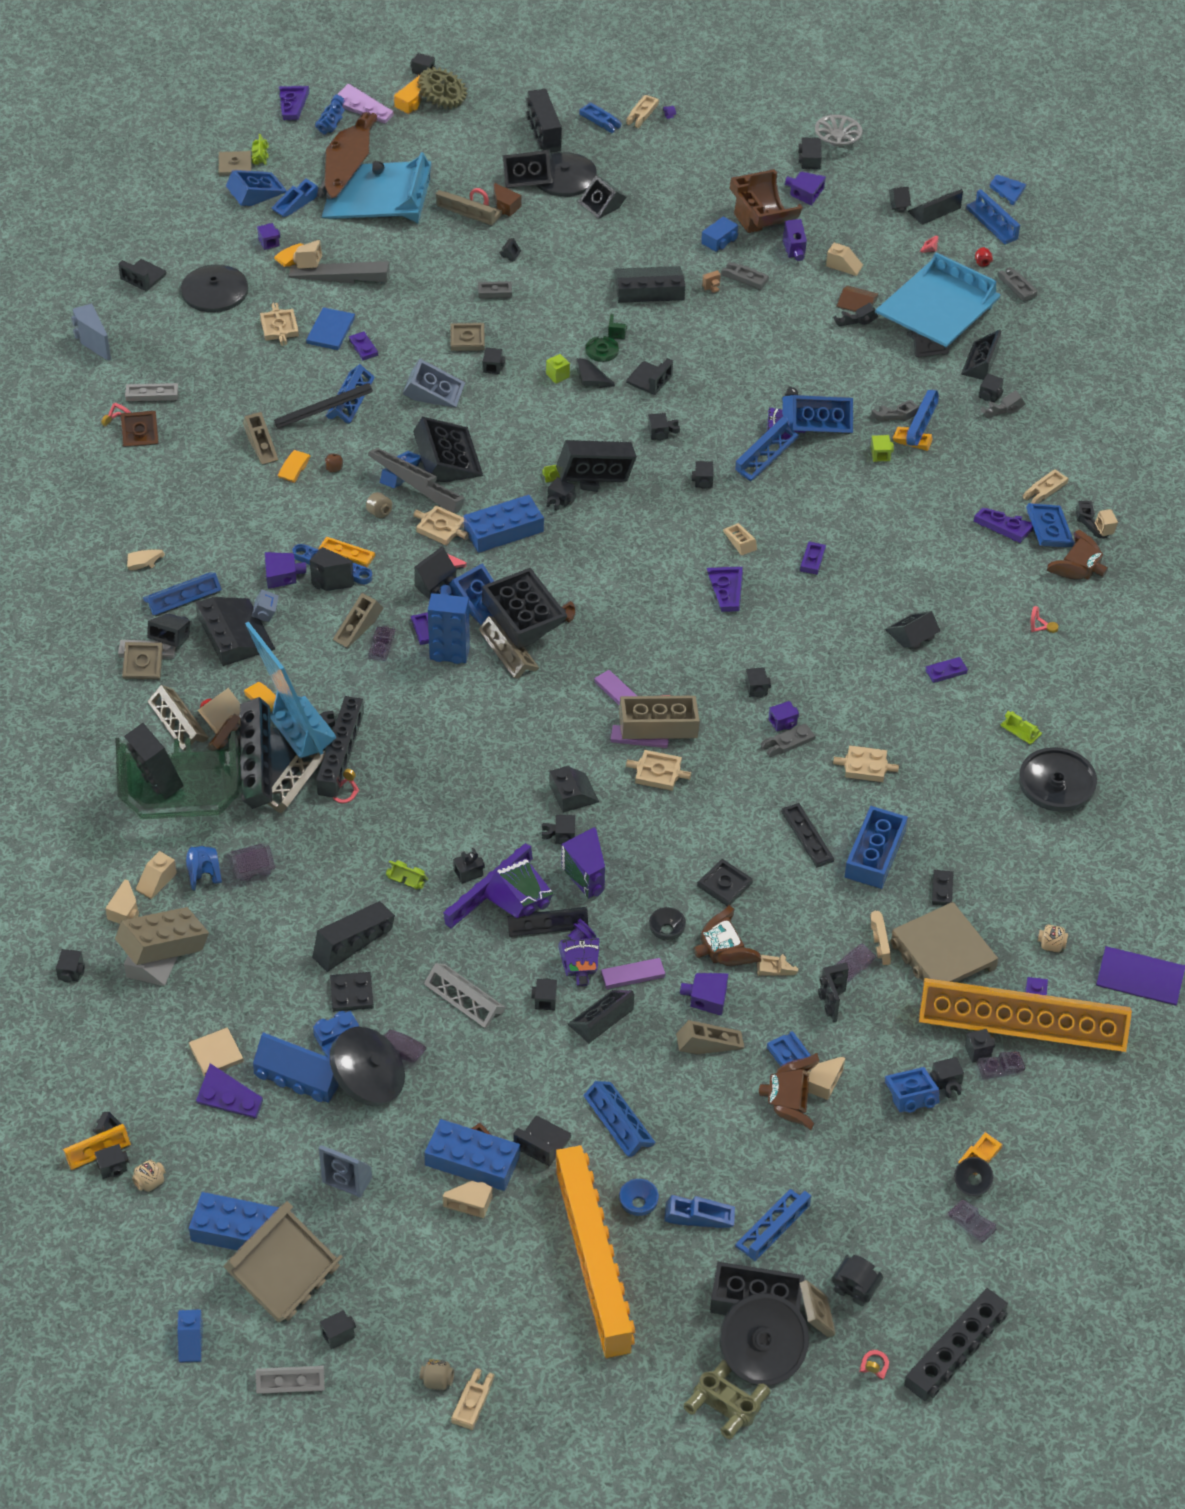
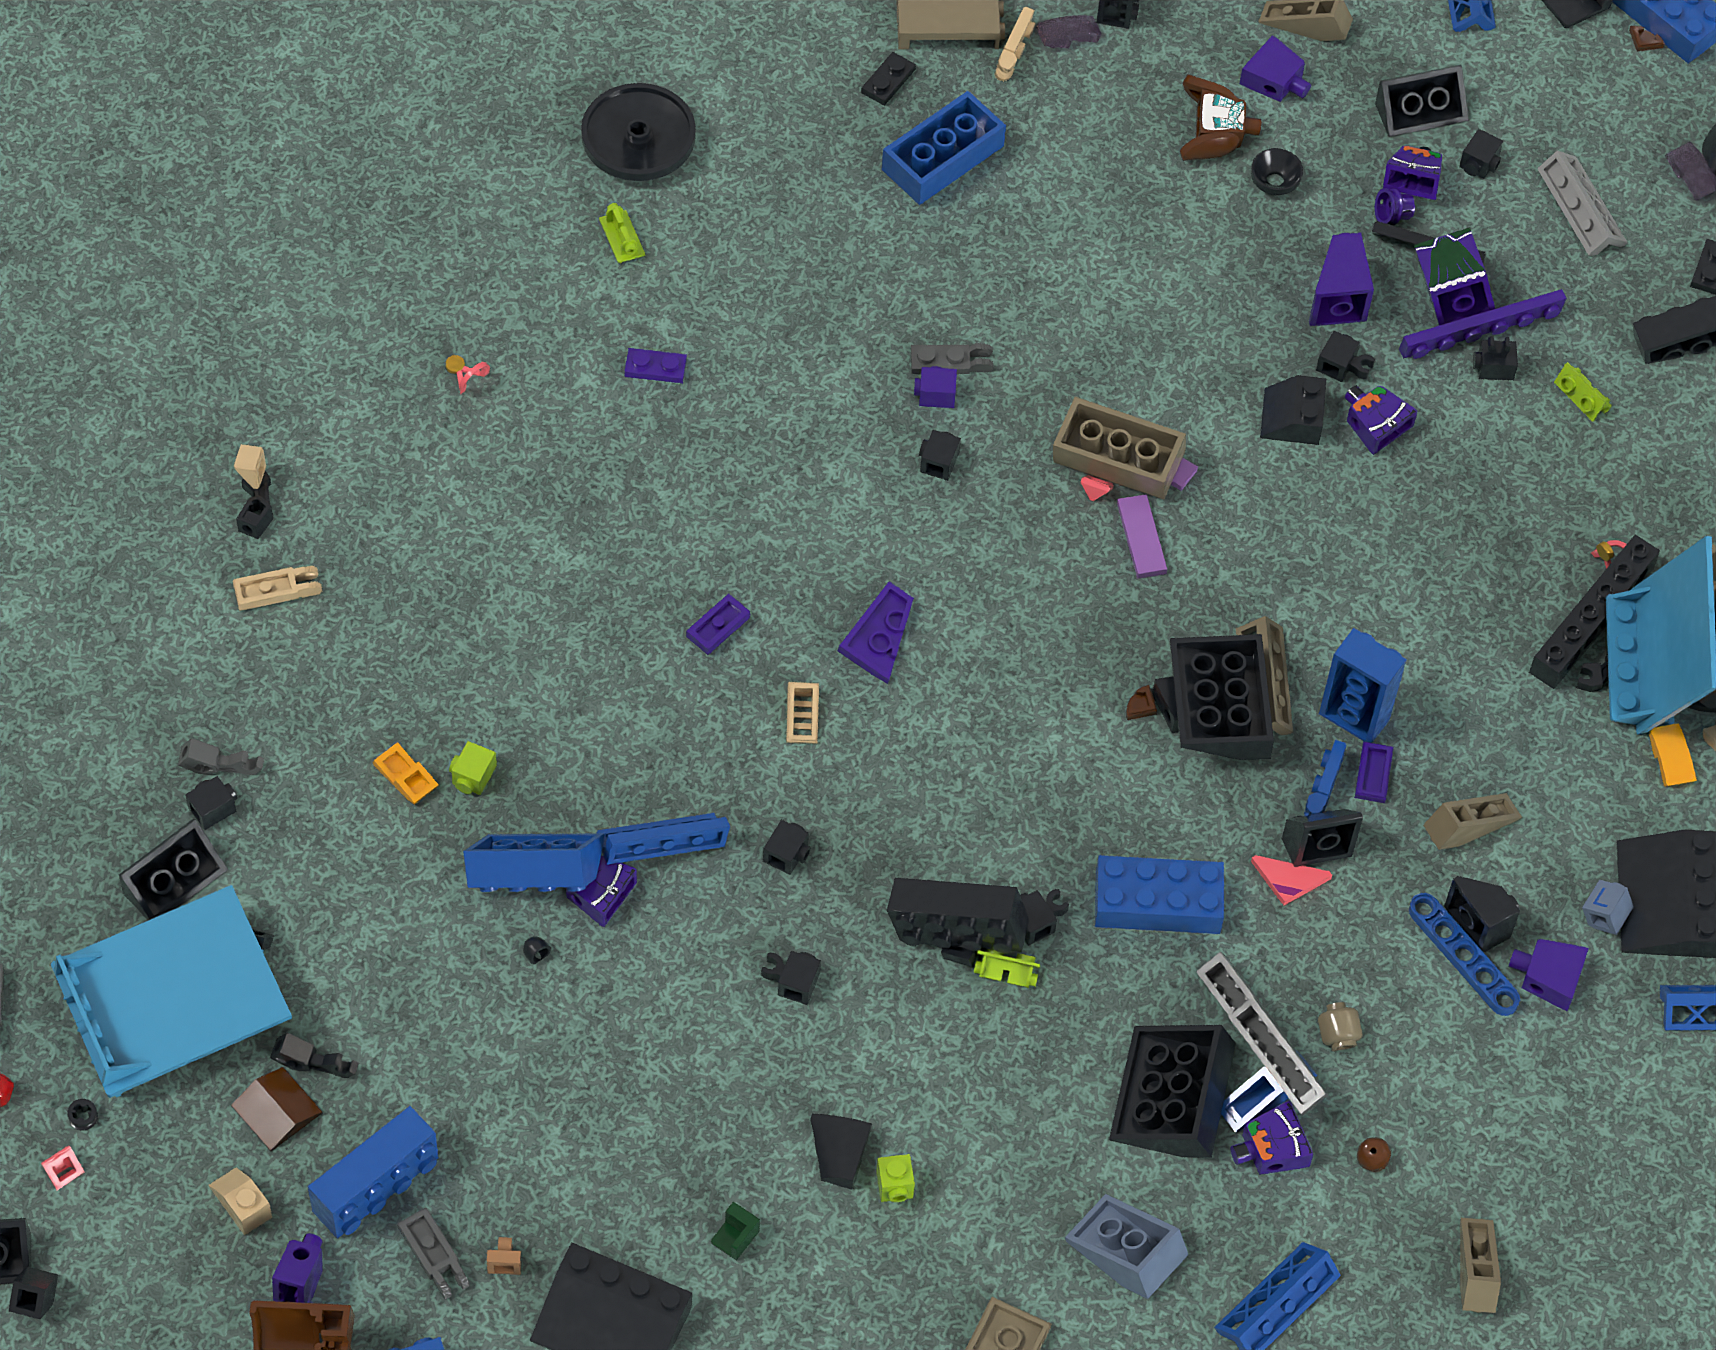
camera: 155 degrees left, 10 degrees up
black axle [274,383,373,428] -> none
light orange slope [278,450,311,483] -> none
light orange tile [318,537,375,567] -> none
clear purple slope [368,626,395,661] -> none
tan plate [413,506,469,546] -> none
blue slope [449,563,494,625] -> none
black brick [483,347,506,374] -> none
dark green tile [585,336,619,362] -> none
medium lavender tile [601,958,665,989] -> none
black bracket [626,358,673,395] -> none
tan plate [626,750,691,791] -> none
black plate [697,859,753,906] -> none
tan slope [757,954,798,976] -> none
black tile [781,803,834,868] -> none
tan plate [833,746,899,782] -> none
dark grey piece [871,399,919,422] -> none
black slope [885,611,941,649] -> none
blue beam [906,390,939,446] -> none
dark purple wing [973,508,1034,543] -> none
blue tile [1026,503,1075,548] -> none
reddish brown torso [1047,529,1108,580] -> none
none -> blue brick [308,1106,438,1239]
none -> dark purple torso [1230,1101,1314,1175]
none -> dark purple torso [1344,385,1418,455]

